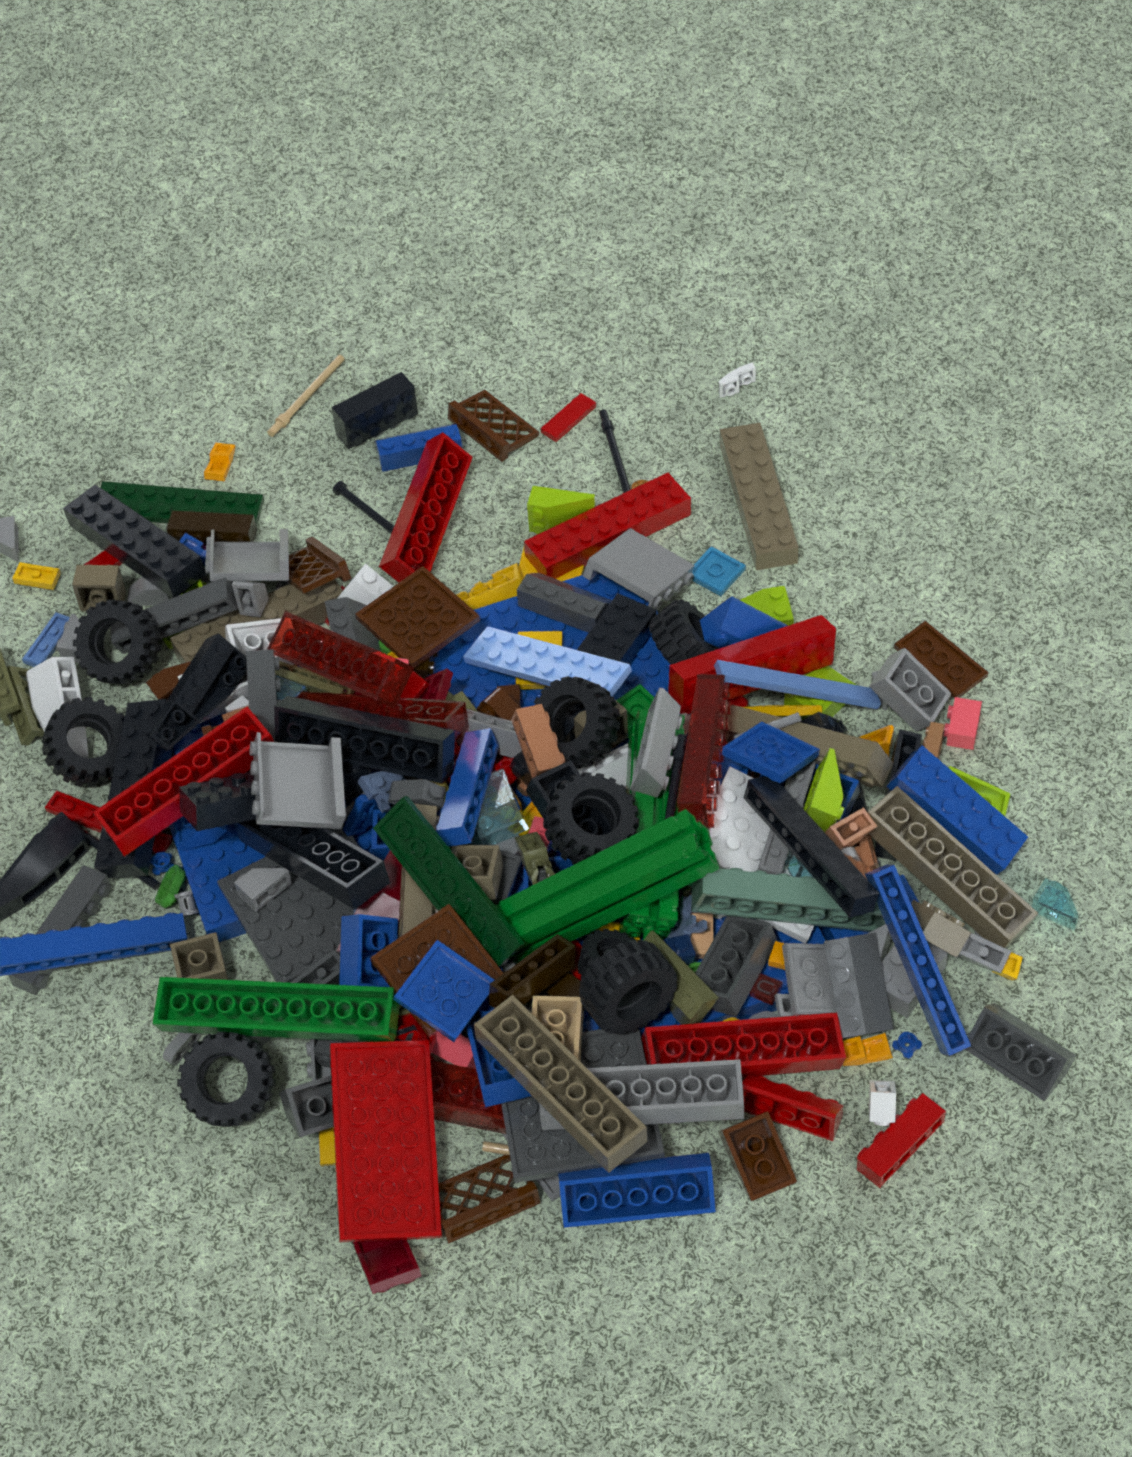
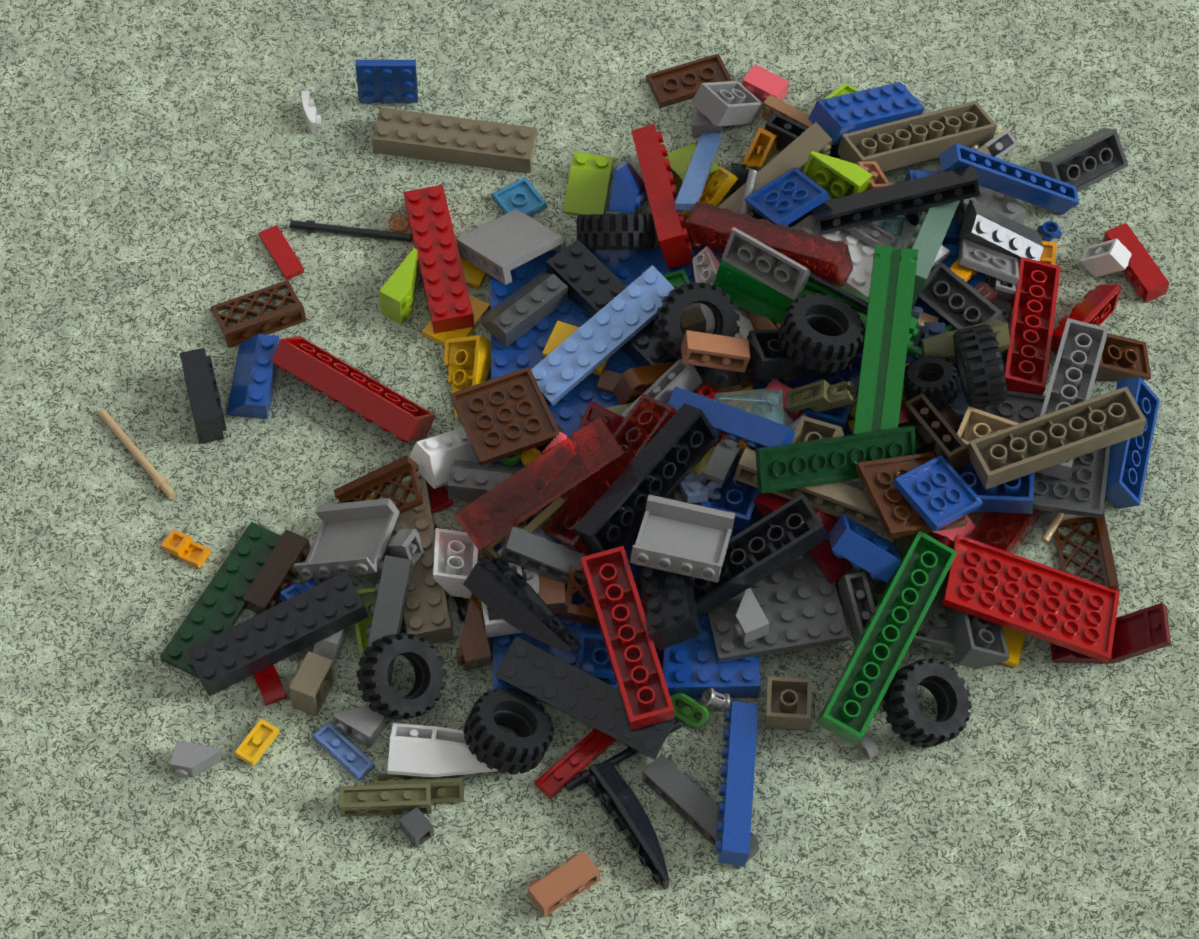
camera: 75 degrees left, 5 degrees up
black bar [333,481,394,533] -> none
clear light blue slope [1032,878,1079,930] -> none
none -> blue plate [356,60,418,104]

